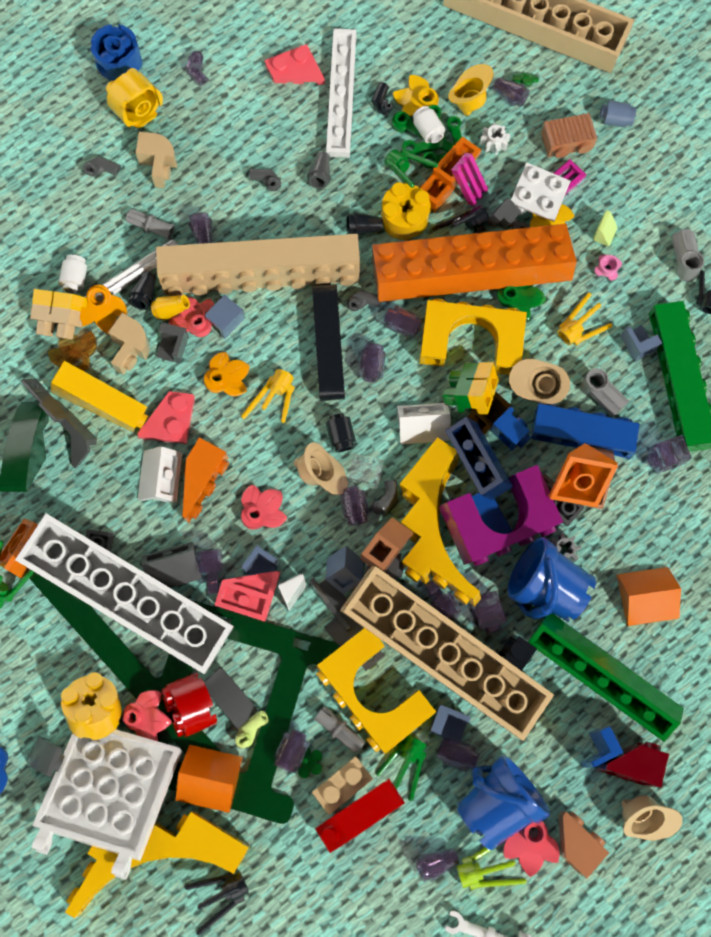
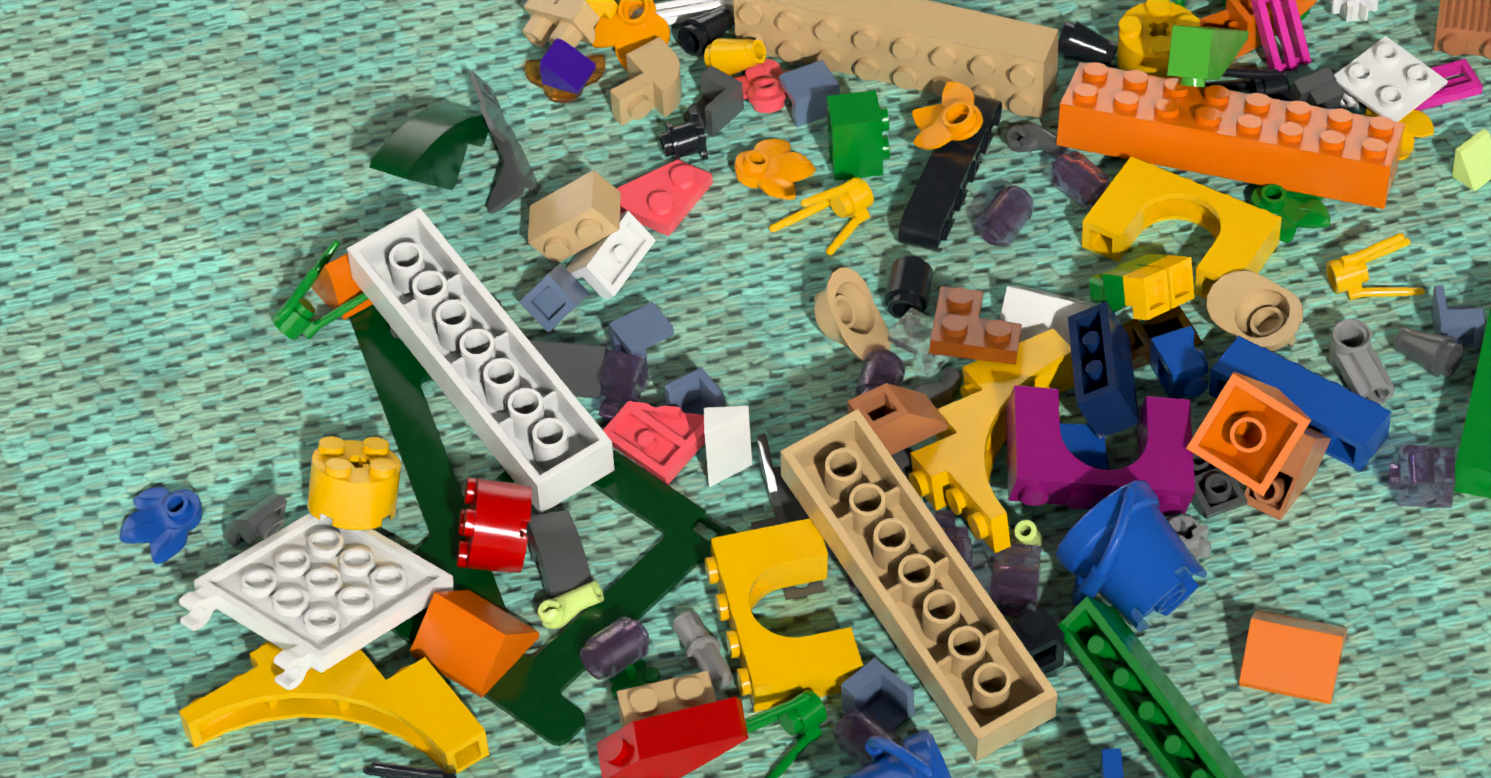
camera: 30 degrees right, 25 degrees down
yellow slope [51,361,148,432] -> none
coral plate [122,690,172,741] -> none
orange slope [182,437,229,523] -> none
coral plate [241,485,287,530] -> none
bright pink plate [594,254,622,281] -> none
none -> sand blue panel [519,263,589,333]
none -> tan brick [528,170,621,263]
none -> dark purple slope [540,38,596,95]
none -> sand blue panel [608,302,674,376]
none -> black brick [659,112,708,161]
none -> green brick [827,90,890,181]
none -> light orange plate [912,81,983,150]
none -> dark orange plate [929,286,1022,365]
none -> yellowish green arm [1004,520,1044,561]
none -> bright green slope [1167,25,1249,87]
none -> dark grey cone [1395,327,1463,377]

